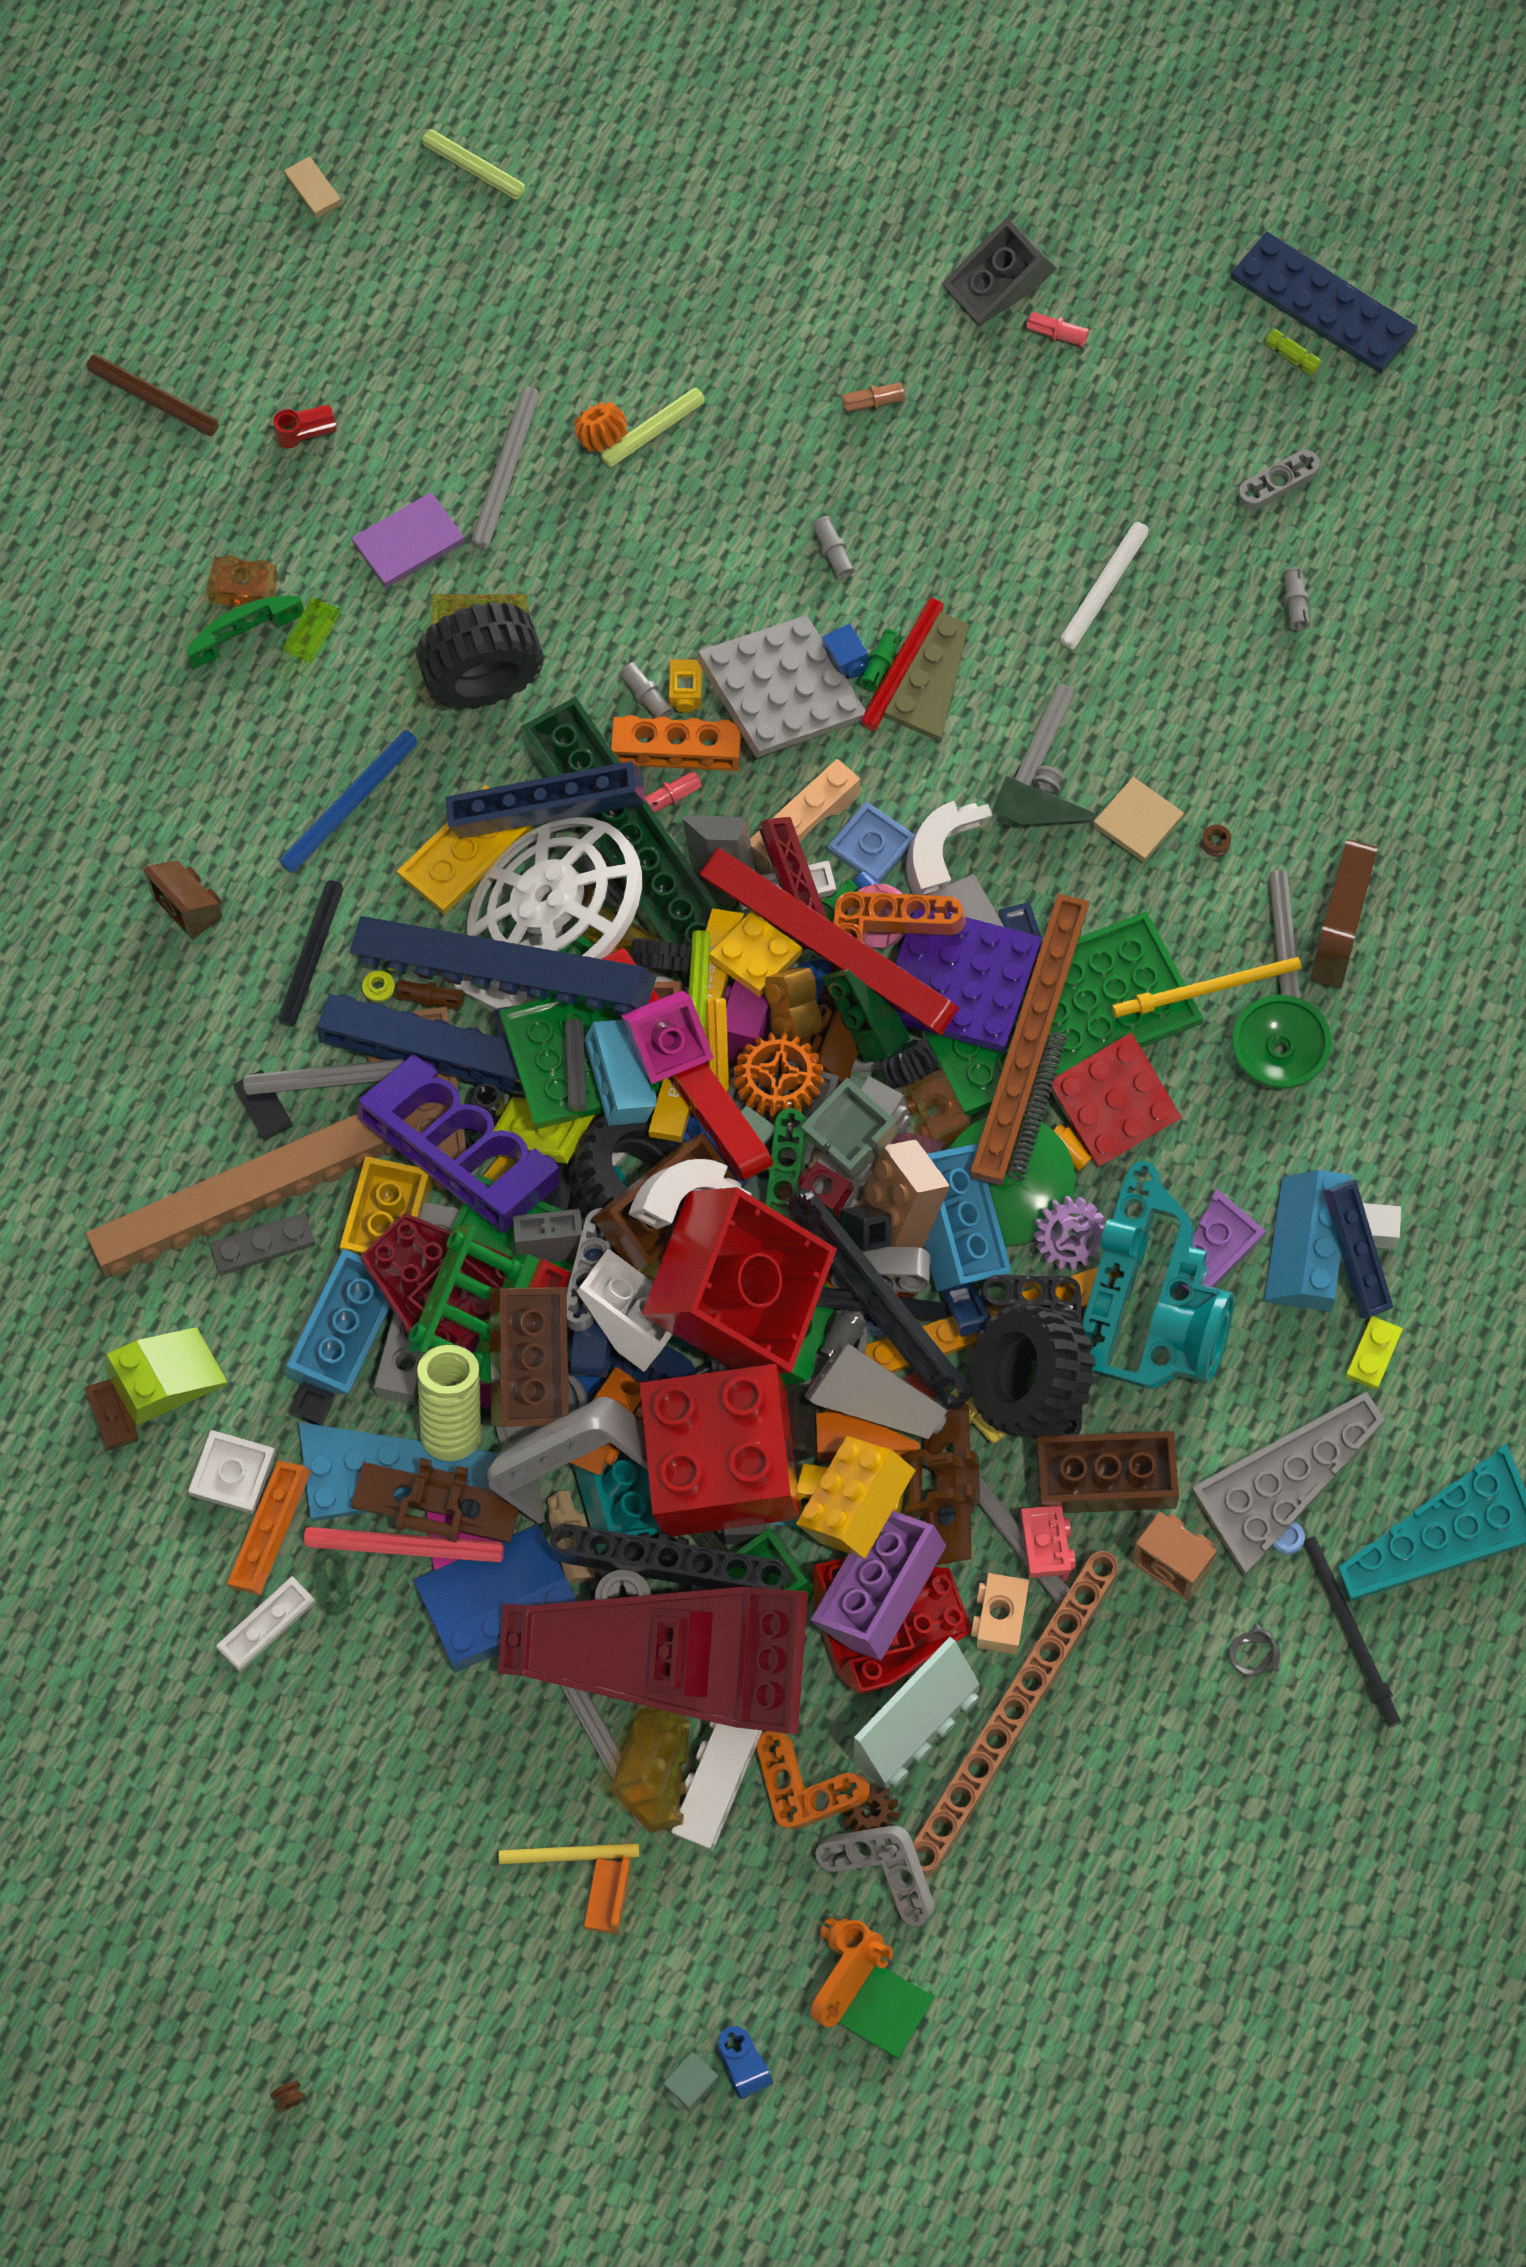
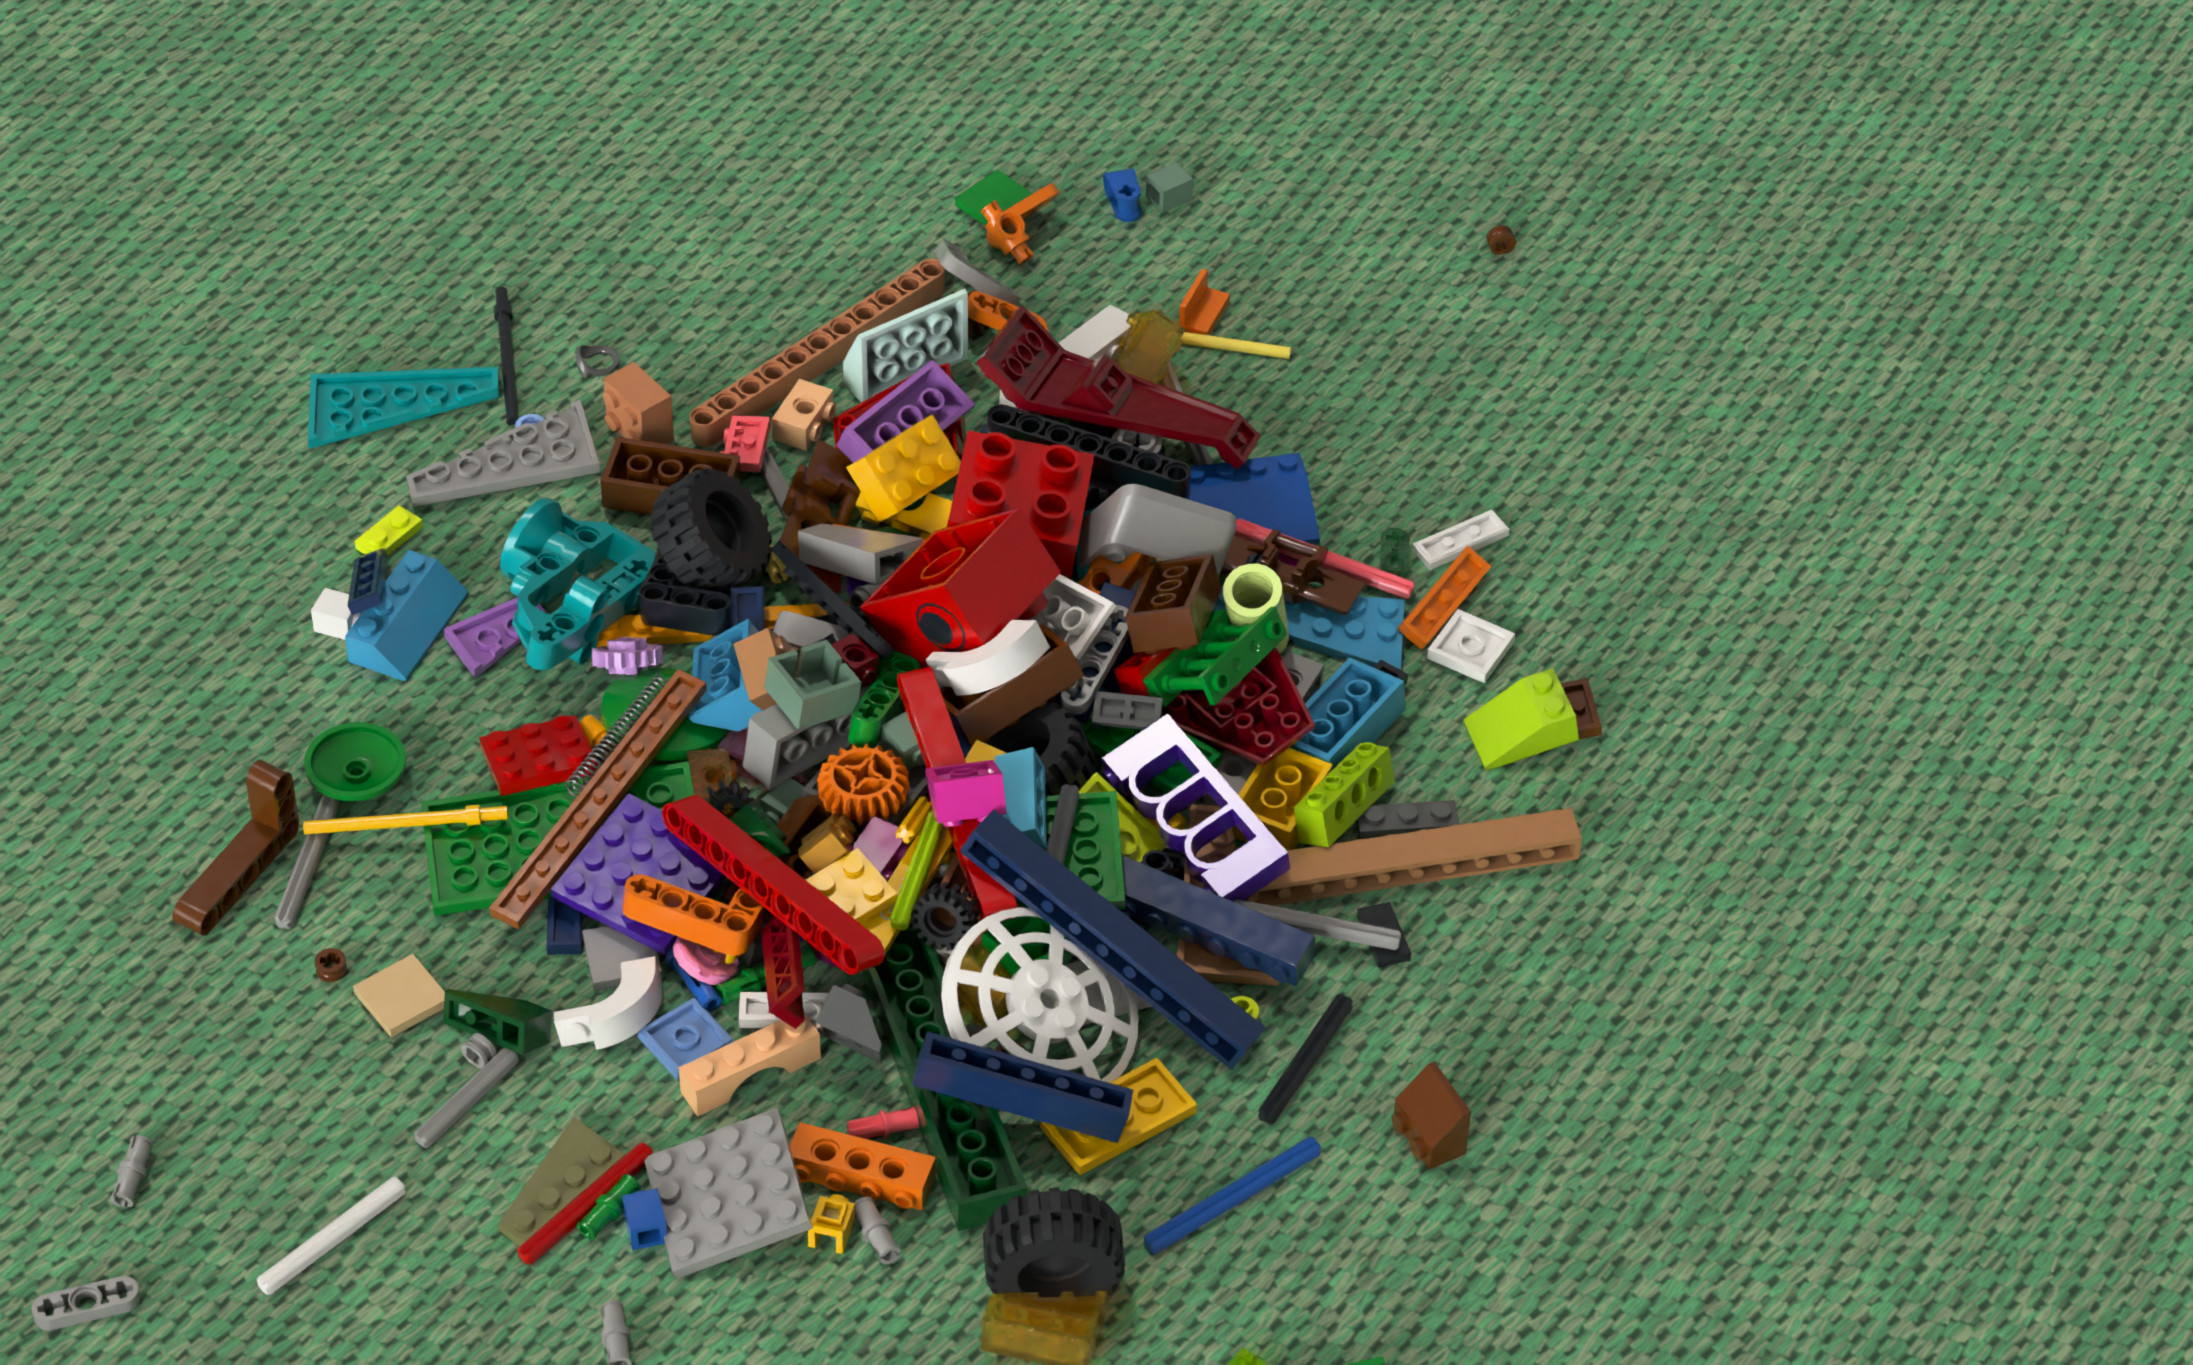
camera: 170 degrees left, 20 degrees down
none -> lime brick [1294,742,1395,848]

